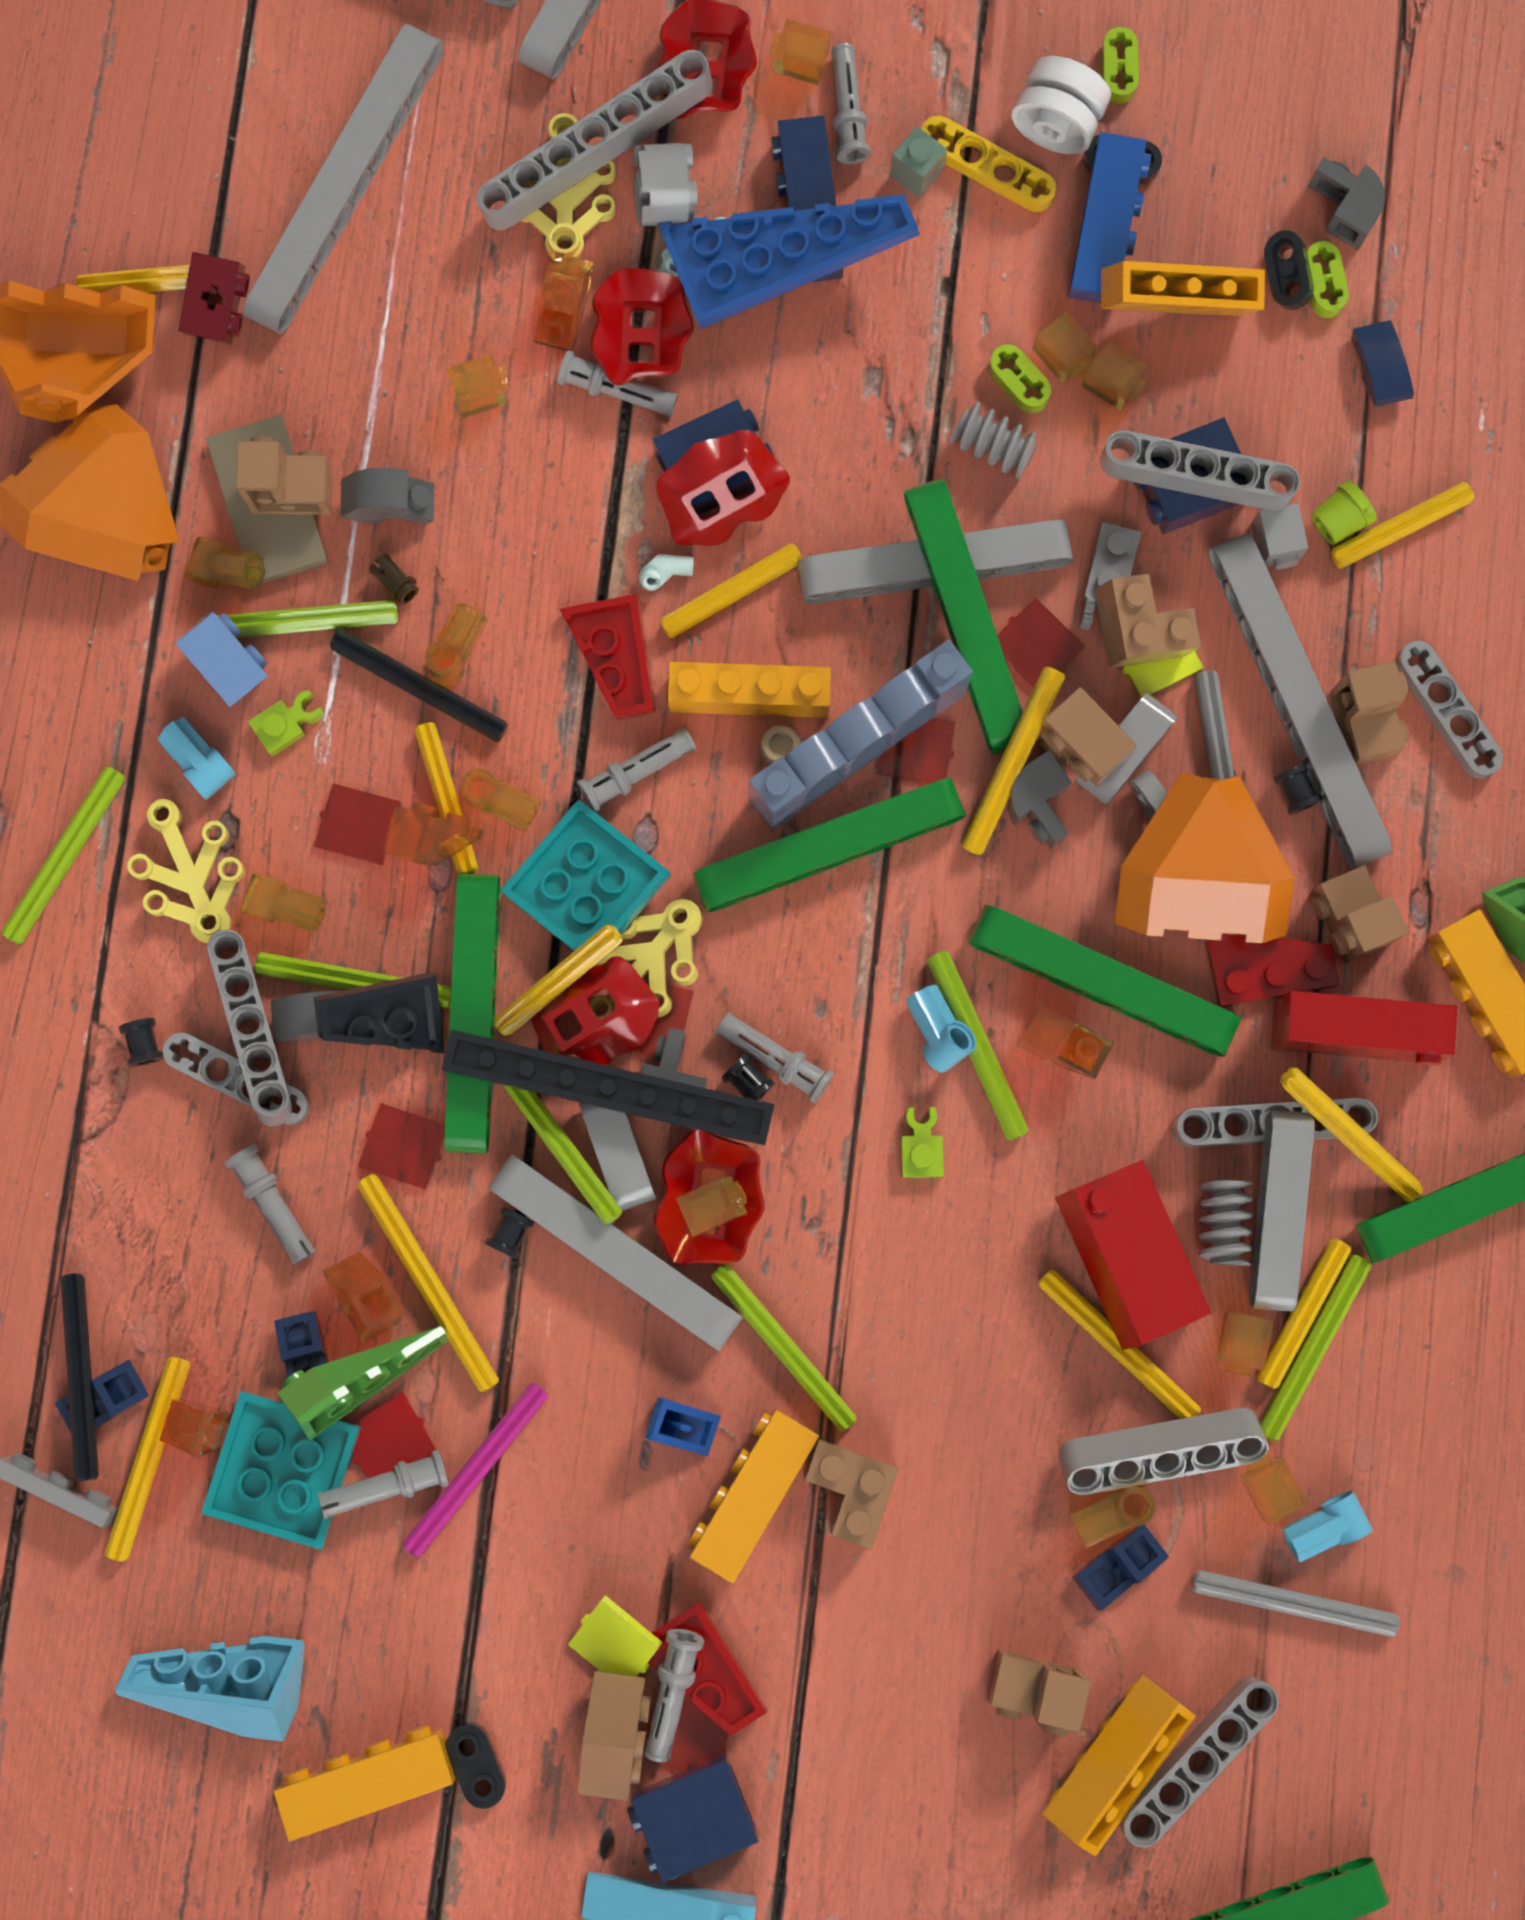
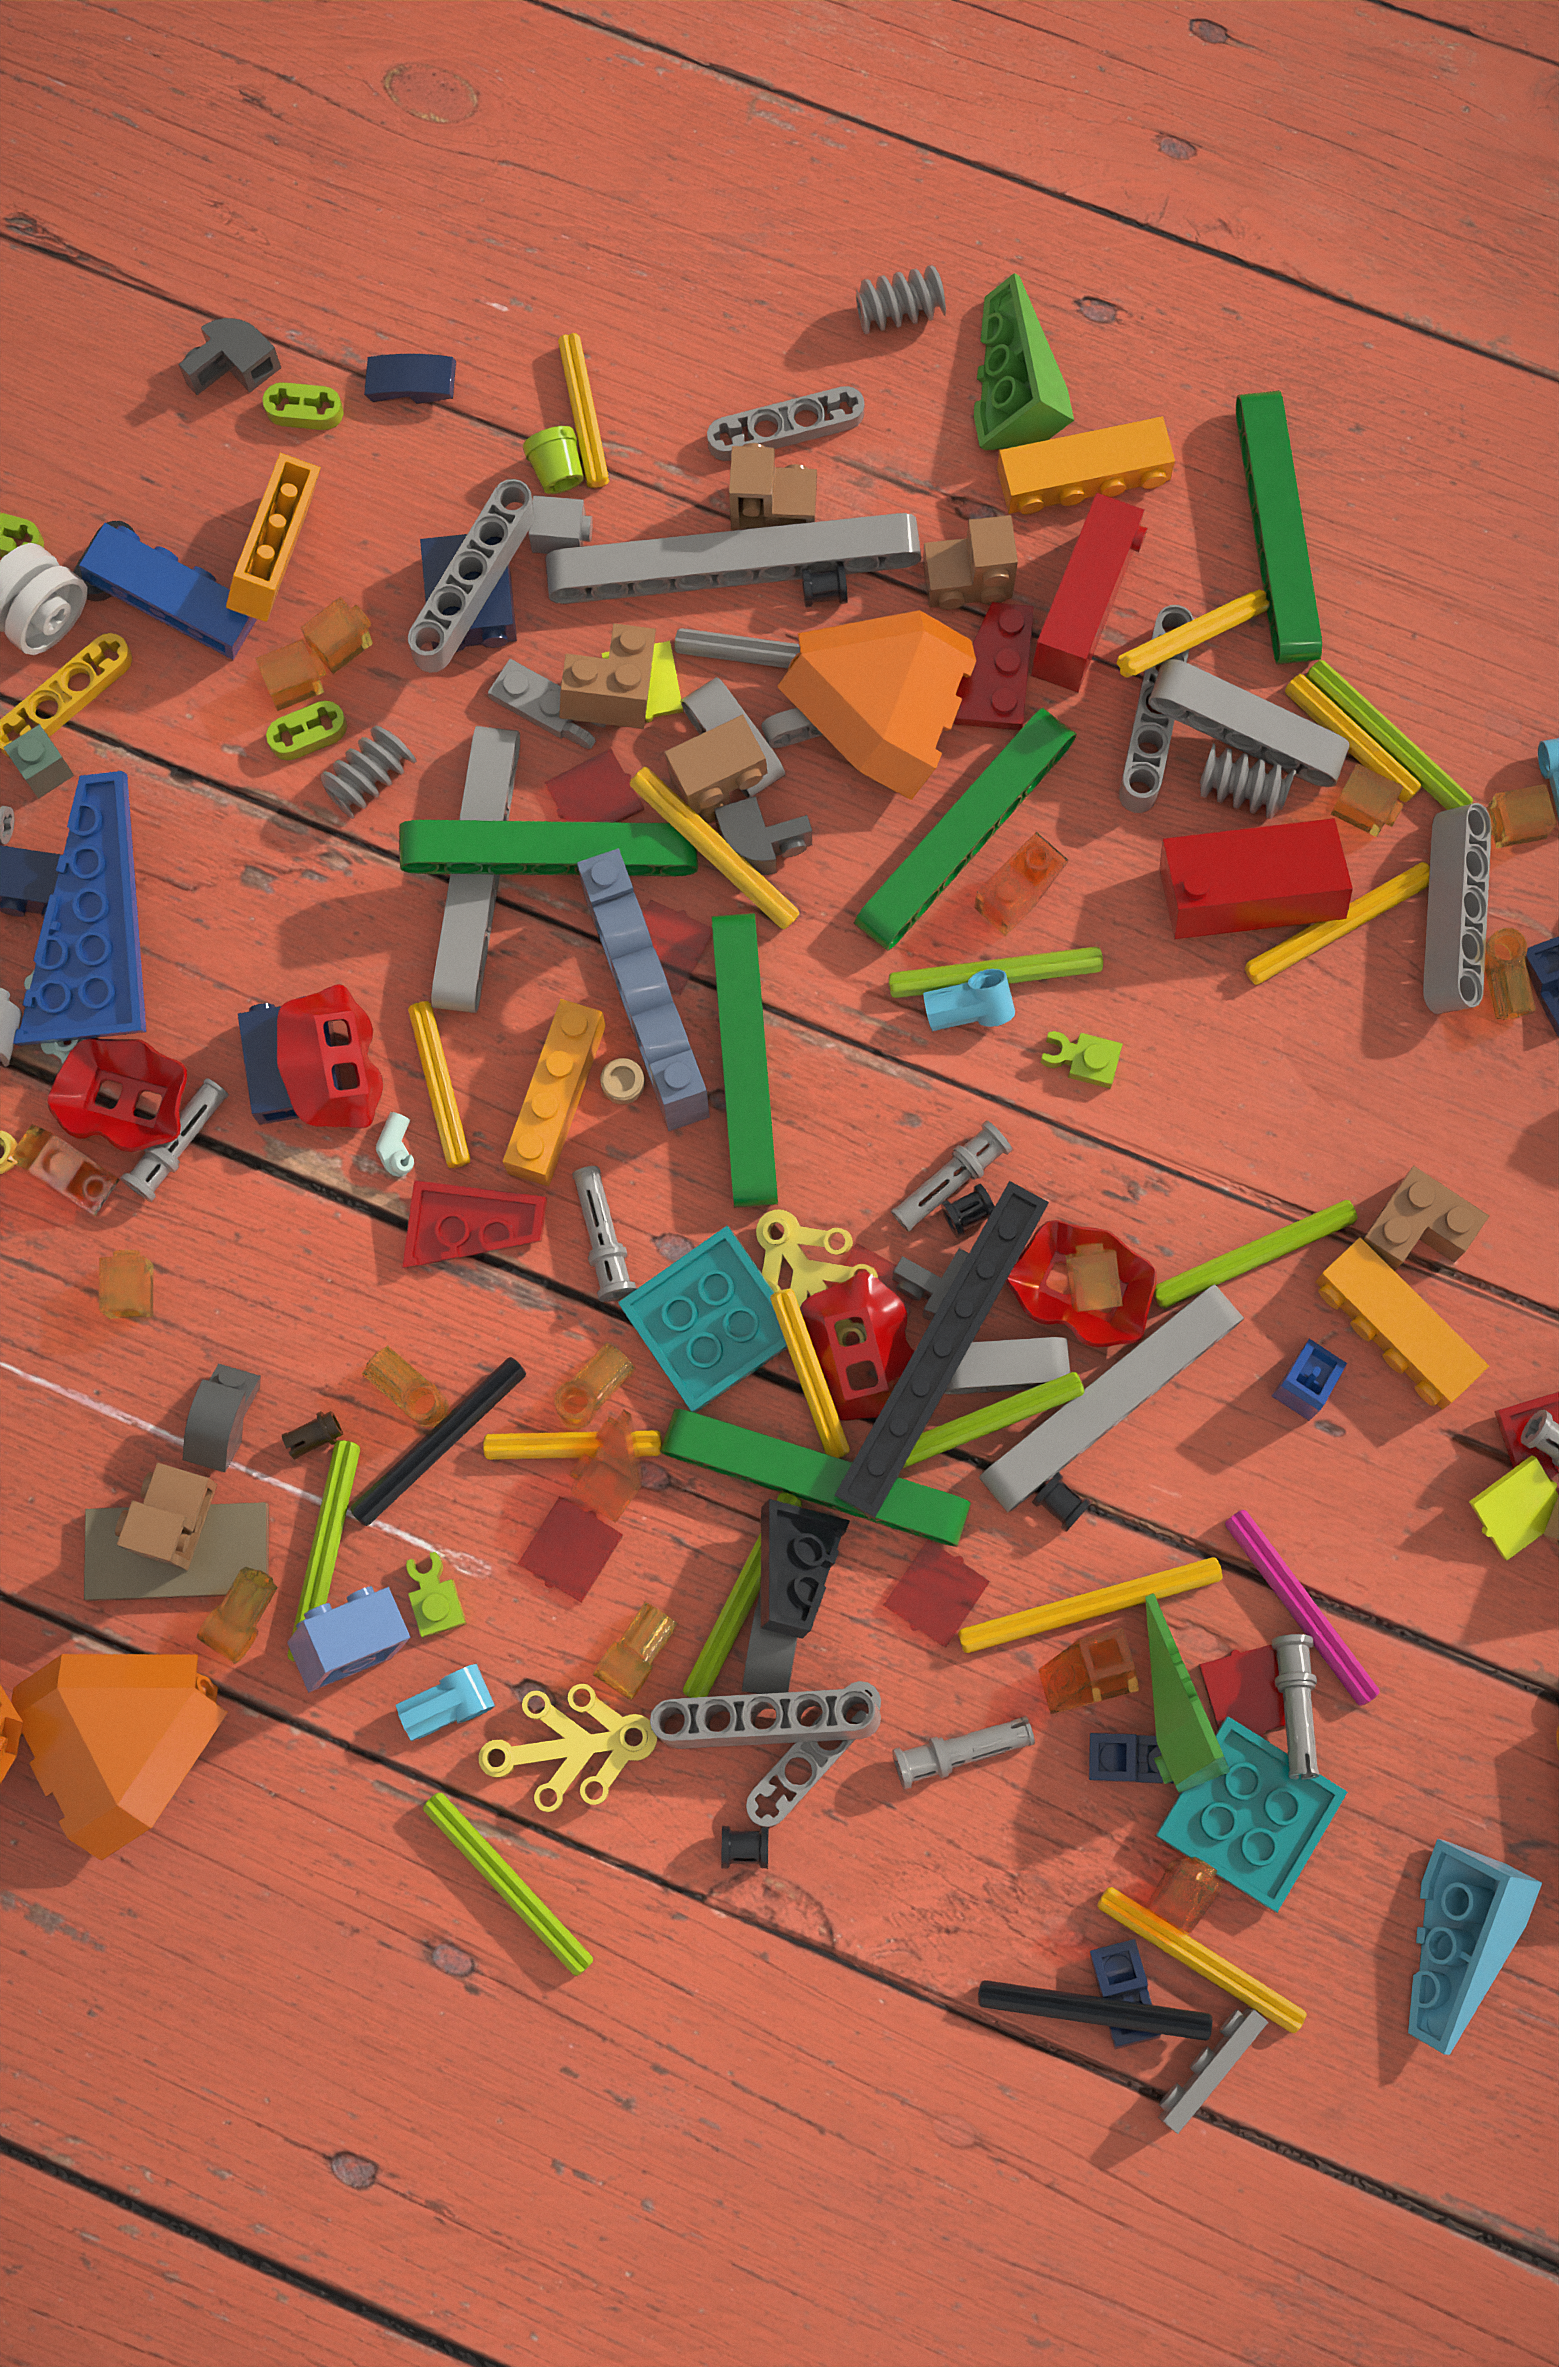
camera: 70 degrees left, 5 degrees down
black plate [1264,230,1314,310] -> none

